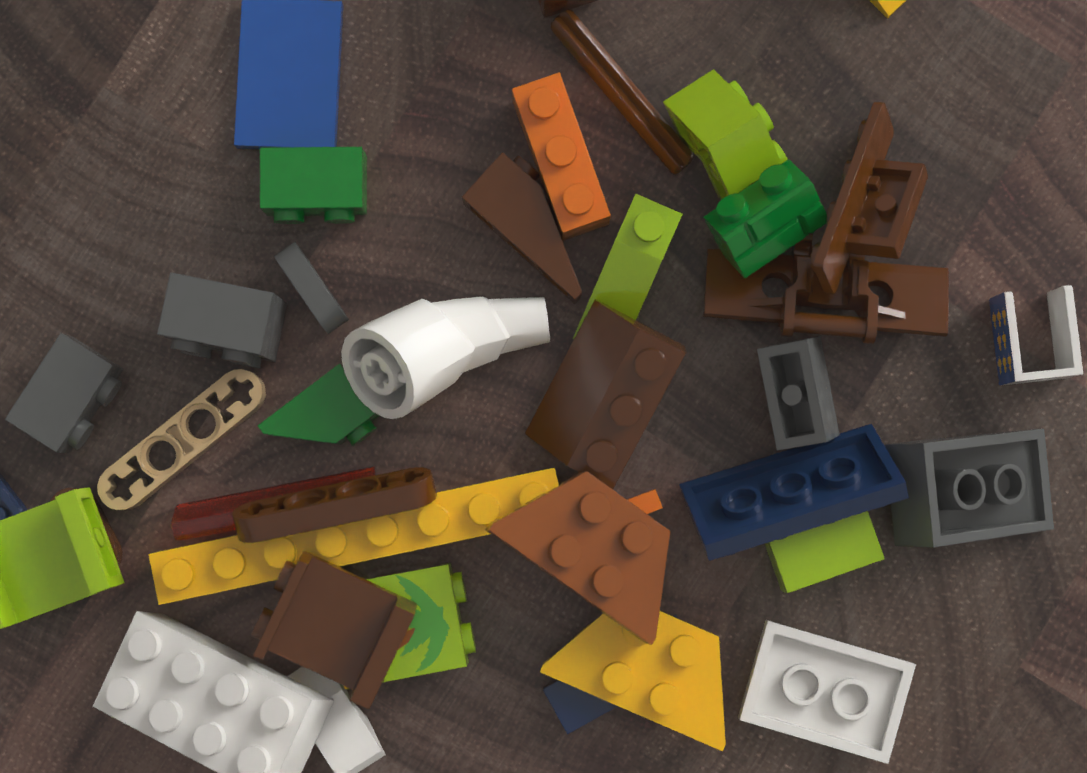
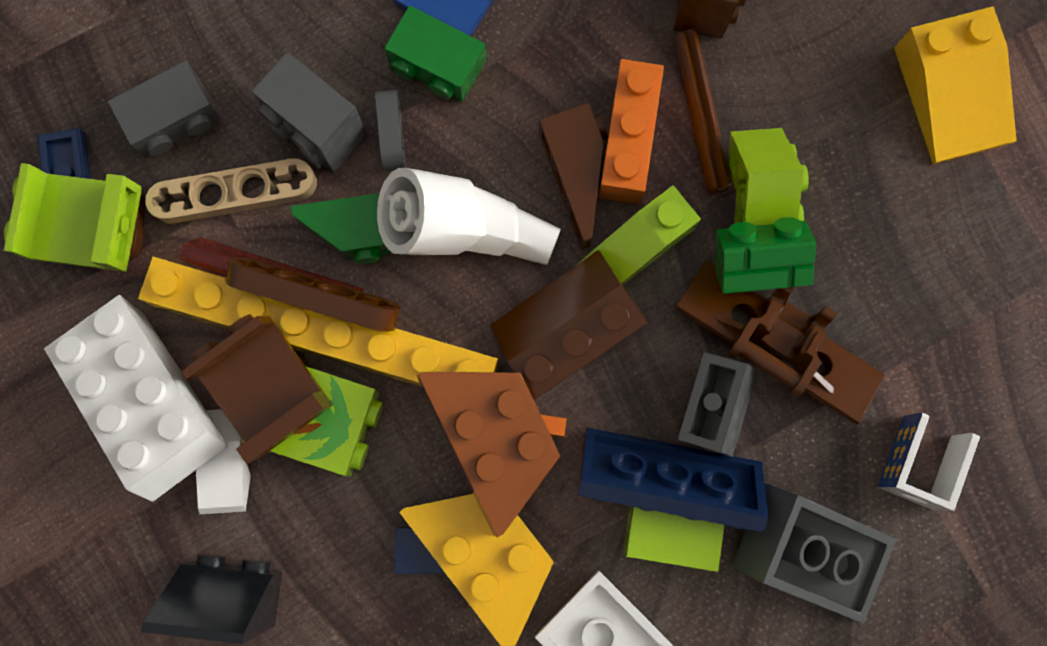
camera: 25 degrees right, 5 degrees down
reddish brown bracket [811,102,928,294] -> none

